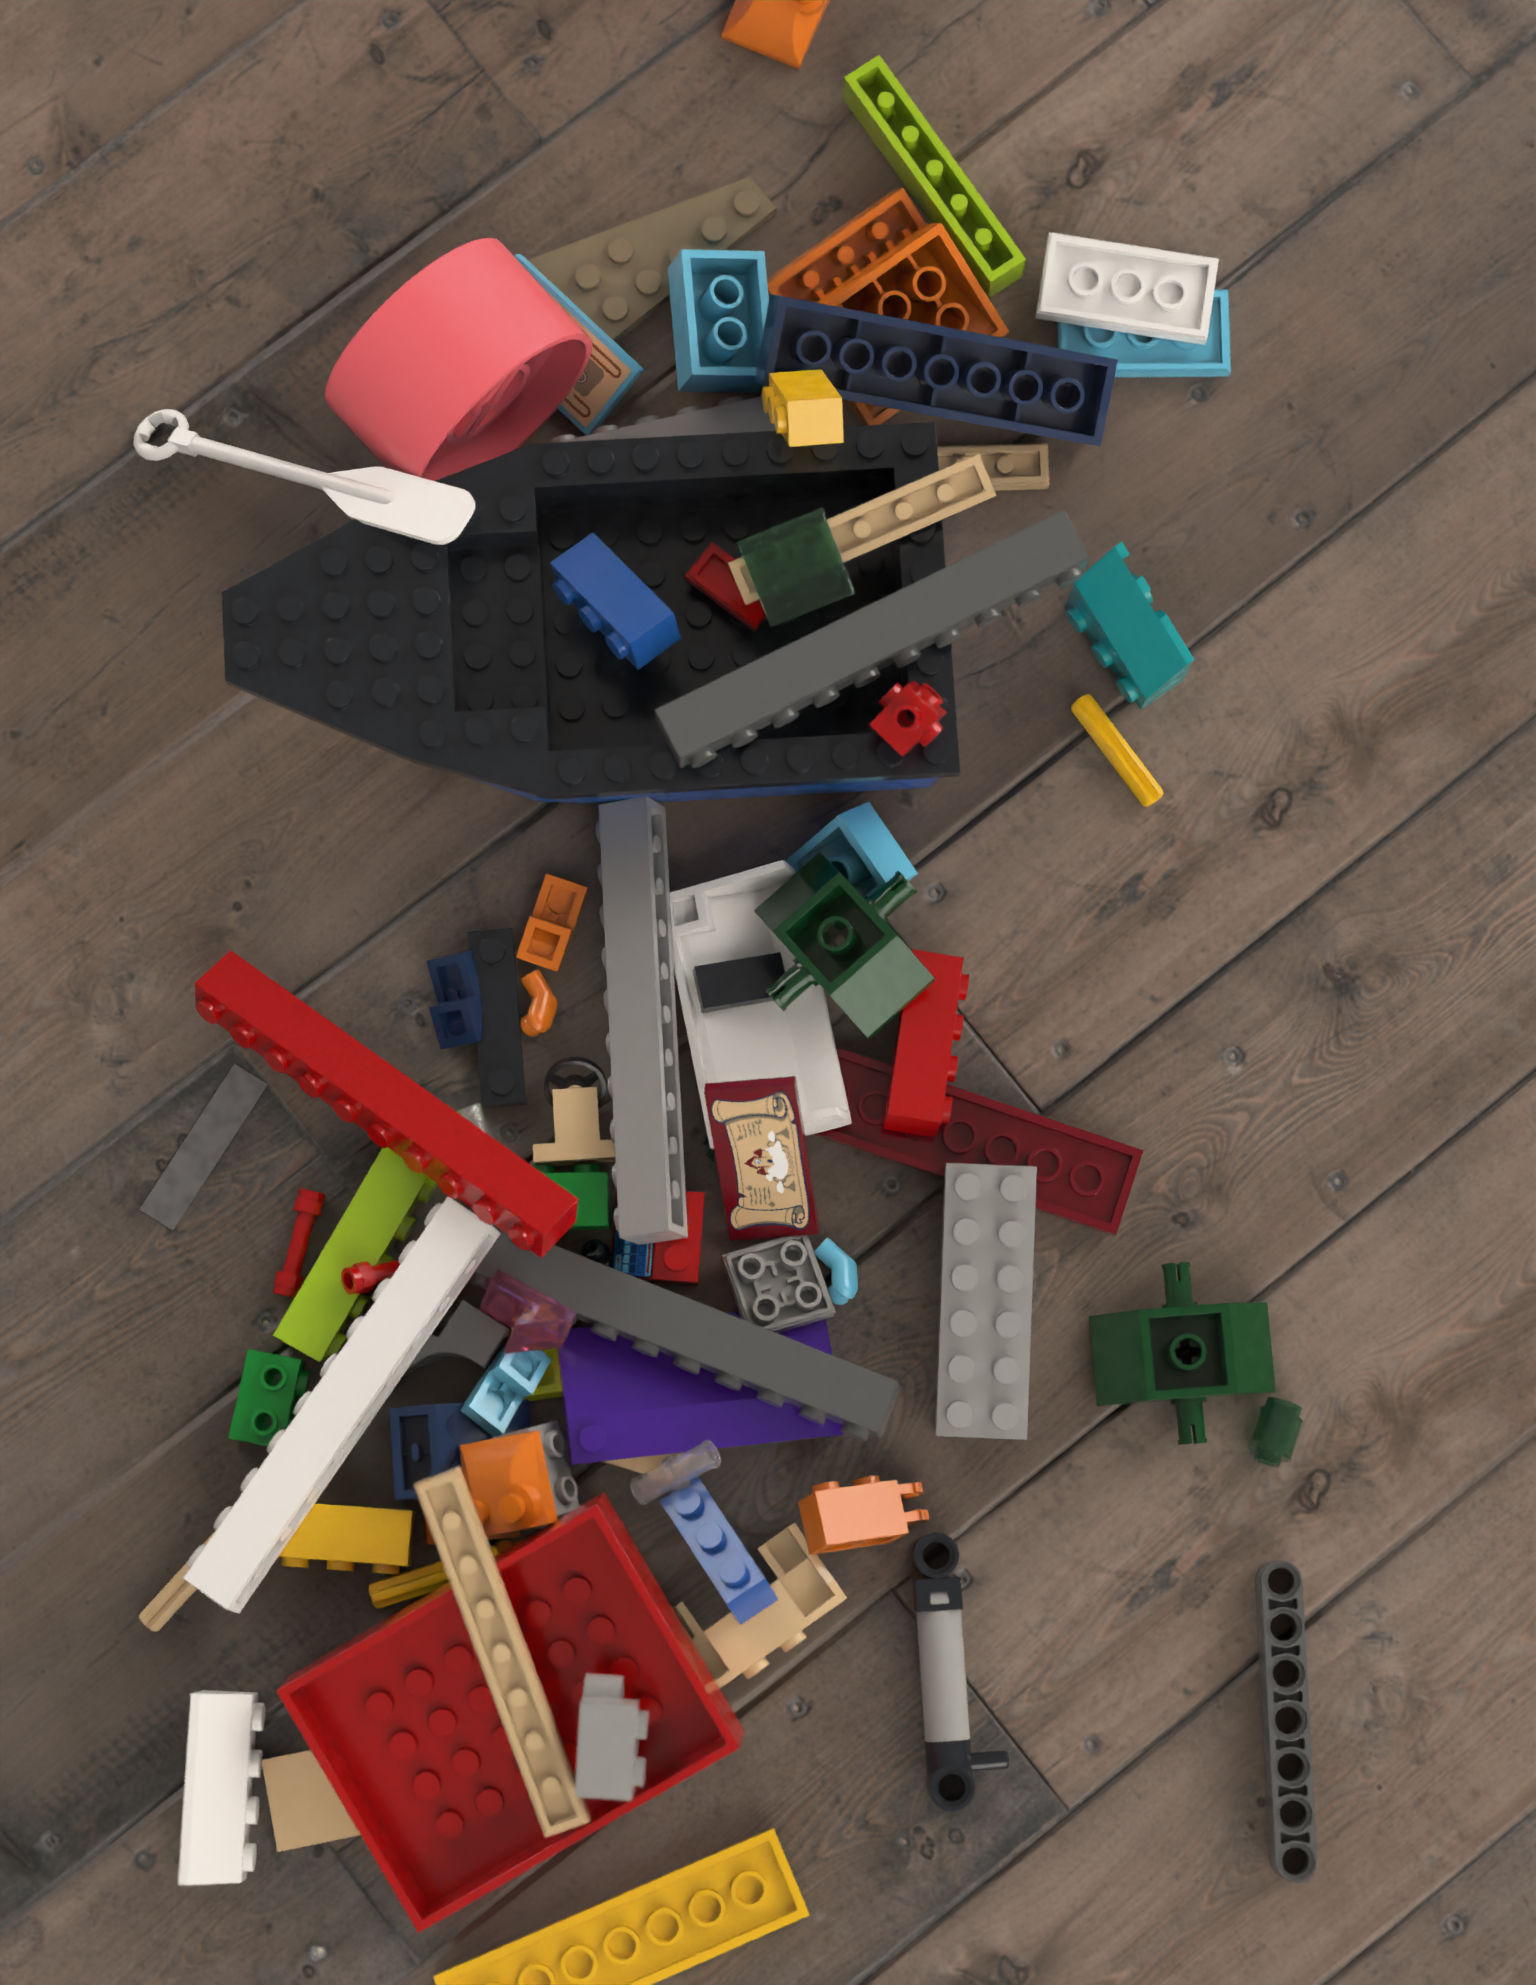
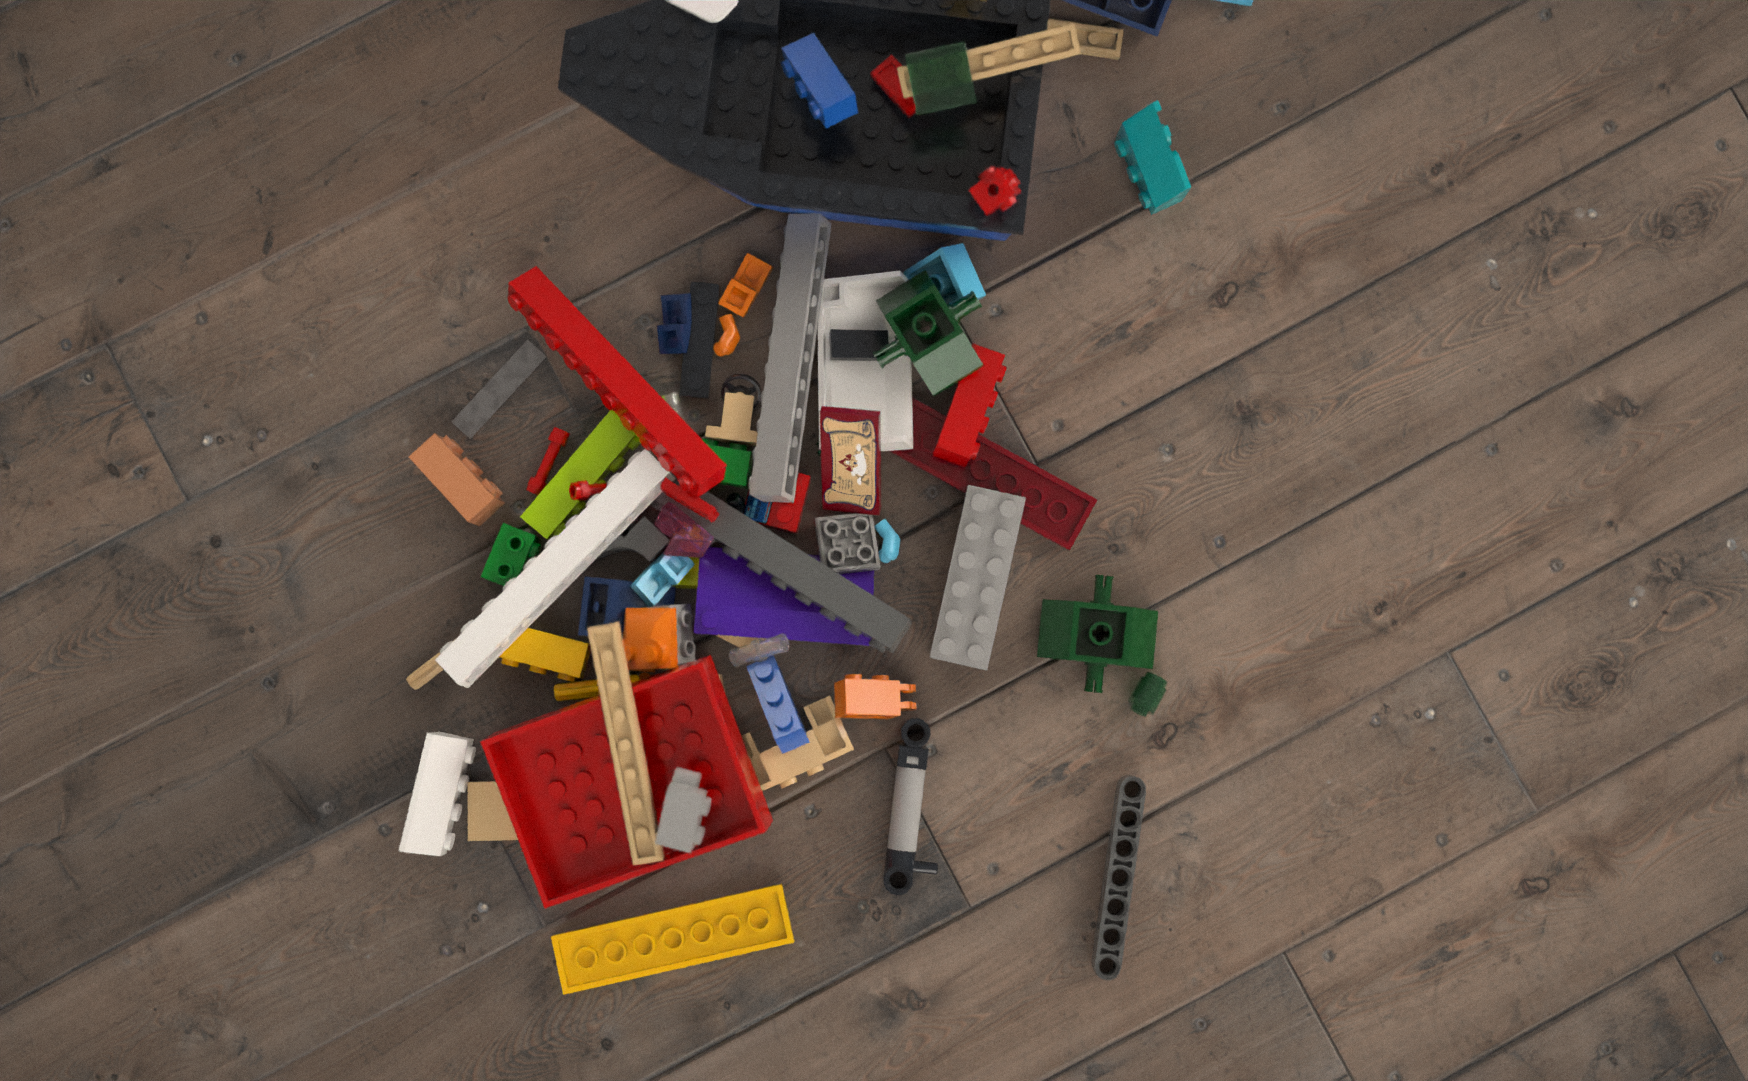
camera: 15 degrees right, 5 degrees up
dark grey brick [655,510,1089,768] -> none
yellow axle [1071,694,1164,807] -> none
none -> nougat brick [409,433,505,526]
none -> red tile [660,478,719,522]

